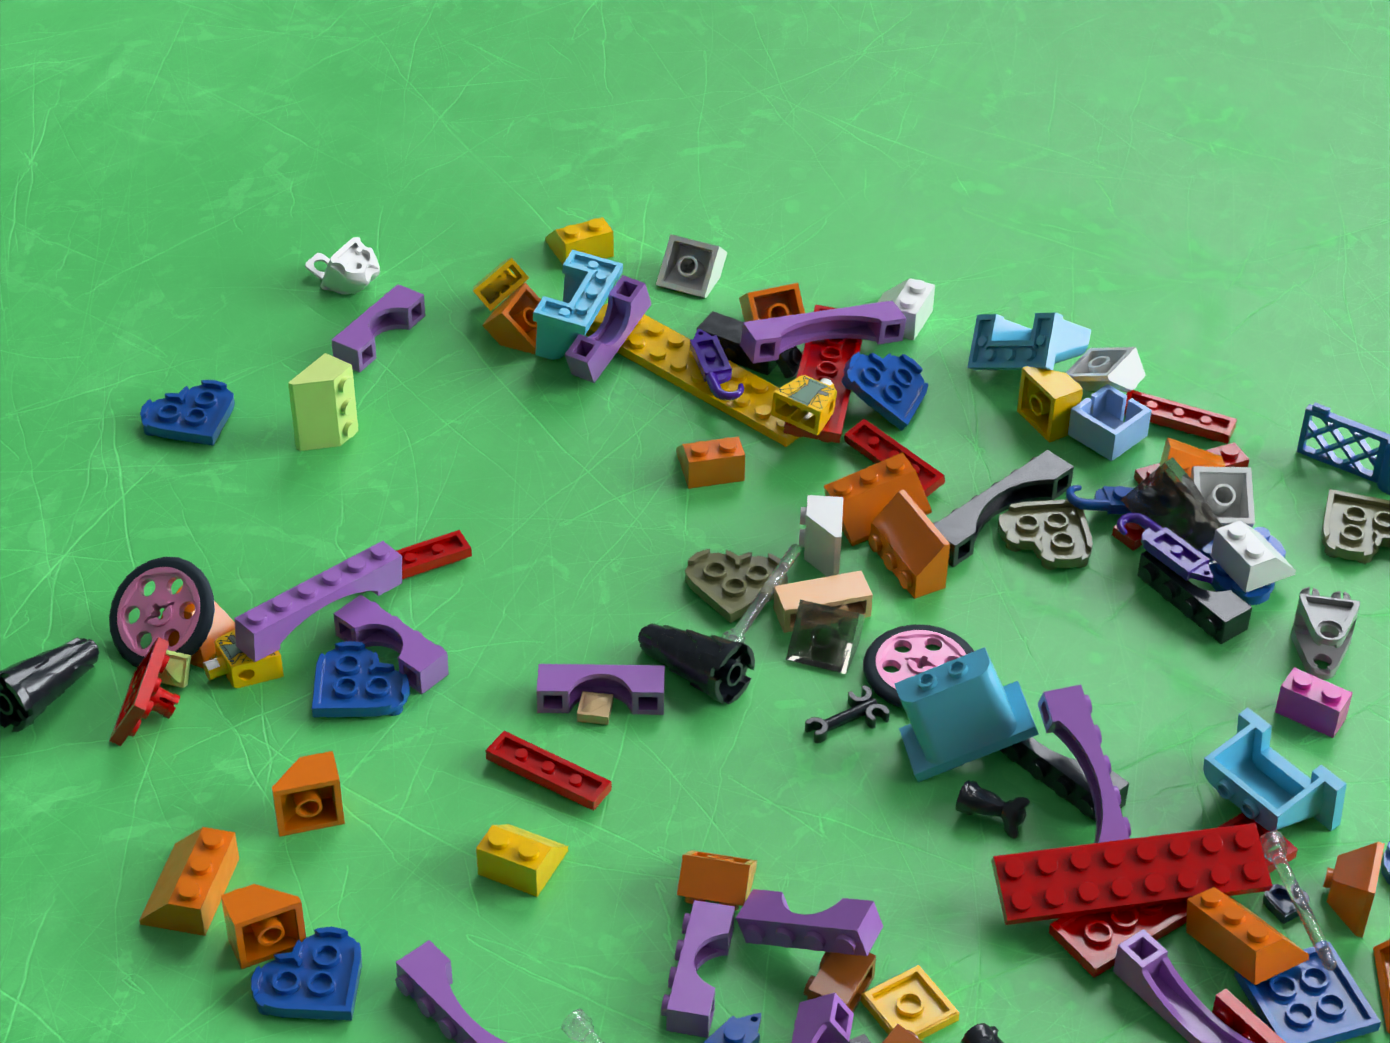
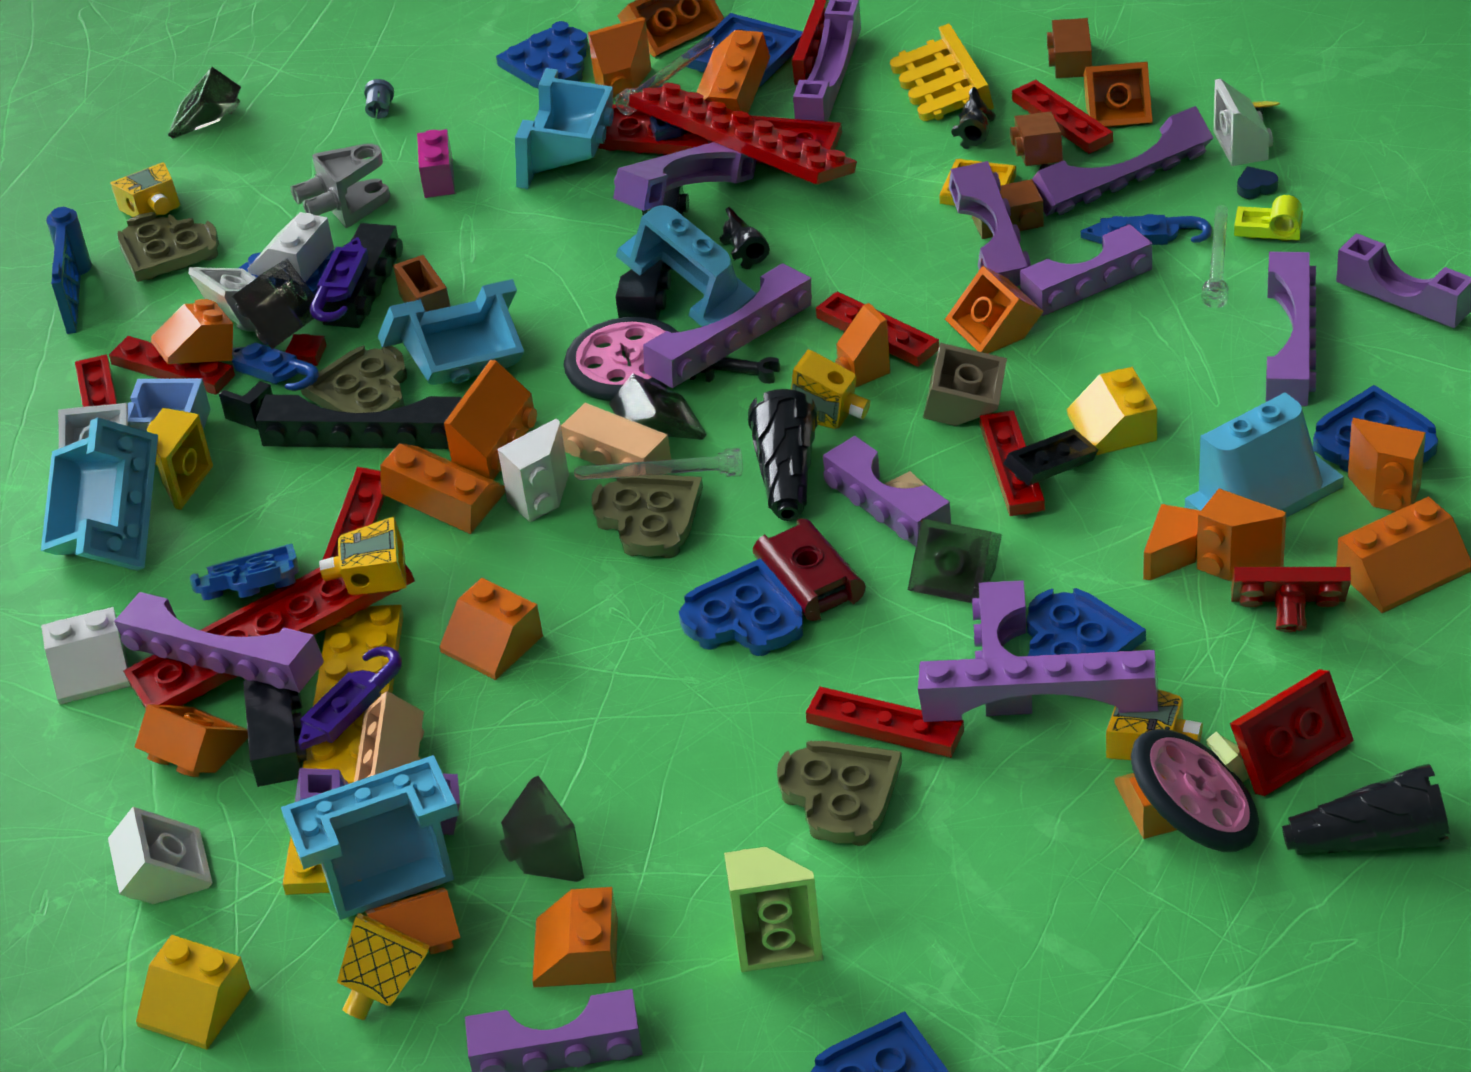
camera: 125 degrees left, 0 degrees up
none -> black panel [219,381,273,430]
none -> light nougat brick [354,691,424,782]
none -> medium azure windscreen [378,279,524,385]
none -> dark orange piece [393,255,450,312]
none -> clear smoke slope [500,776,584,882]
none -> orange slope [533,887,618,987]
none -> medium lavender arch [643,263,812,388]
none -> blue plate [679,558,803,656]
none -> dark red piece [753,518,866,621]
none -> olive plate [777,741,902,846]
none -> yellow torso [791,349,870,429]
none -> red plate [816,291,939,367]
none -> orange slope [835,303,890,387]
none -> clear smoke slope [908,518,1002,603]
none -> dark tan slope [923,343,1007,426]
none -> black plate [1003,428,1099,486]
none -> orange slope [1143,504,1201,580]
none -> medium azure windscreen [1185,392,1344,518]
none -> red plate [1231,567,1351,632]

